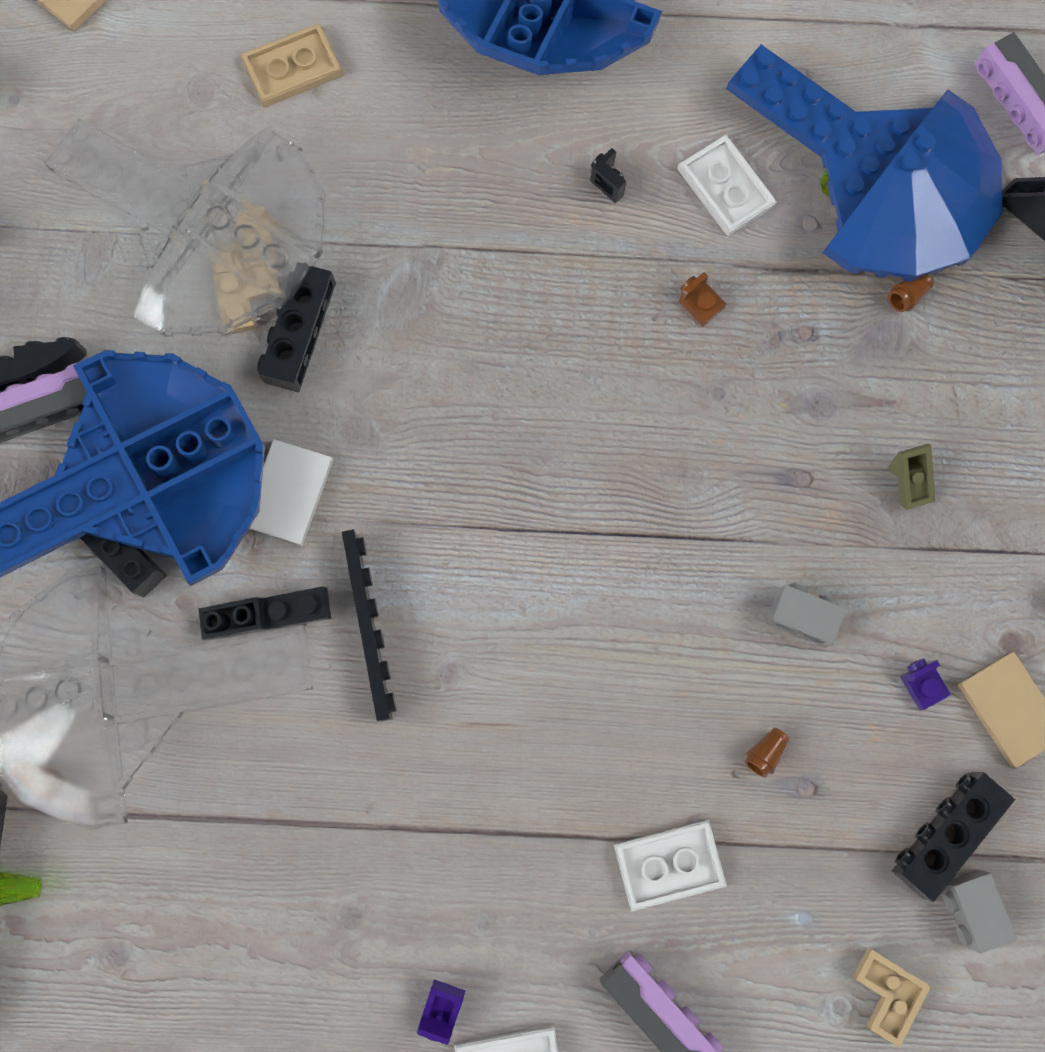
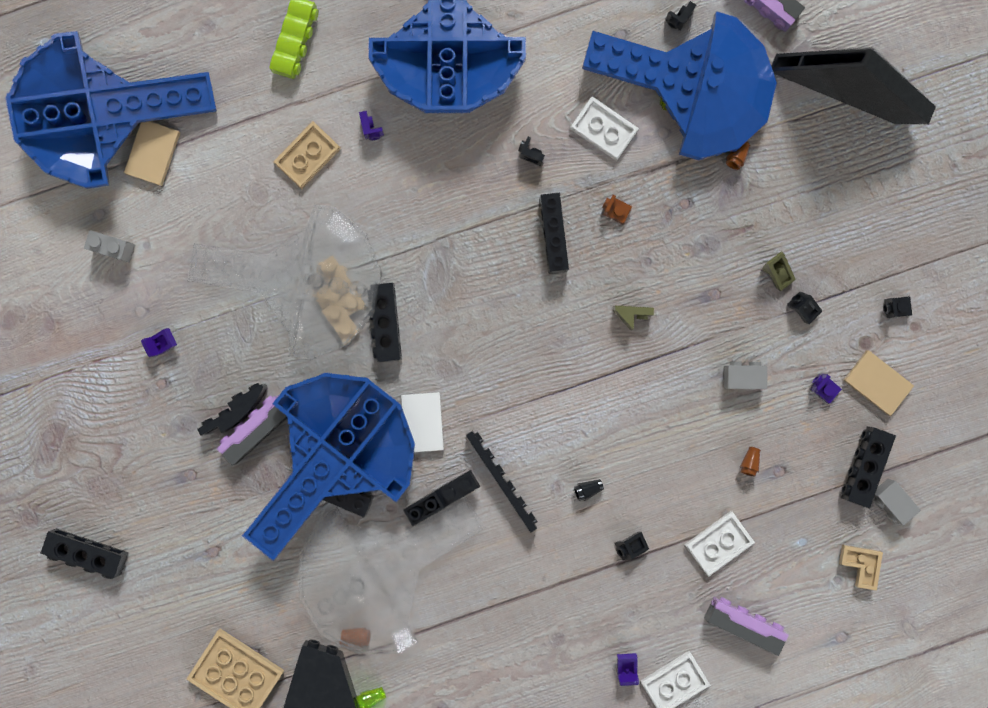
camera: 20 degrees left, 10 degrees up
none -> dark purple bracket [359,111,384,141]
none -> black brick [540,192,569,274]
none -> black cone [574,479,604,501]
none -> olive slope [613,305,654,330]
none -> black bracket [614,532,649,560]
none -> black bracket [665,1,696,31]
none -> black bracket [787,292,823,325]

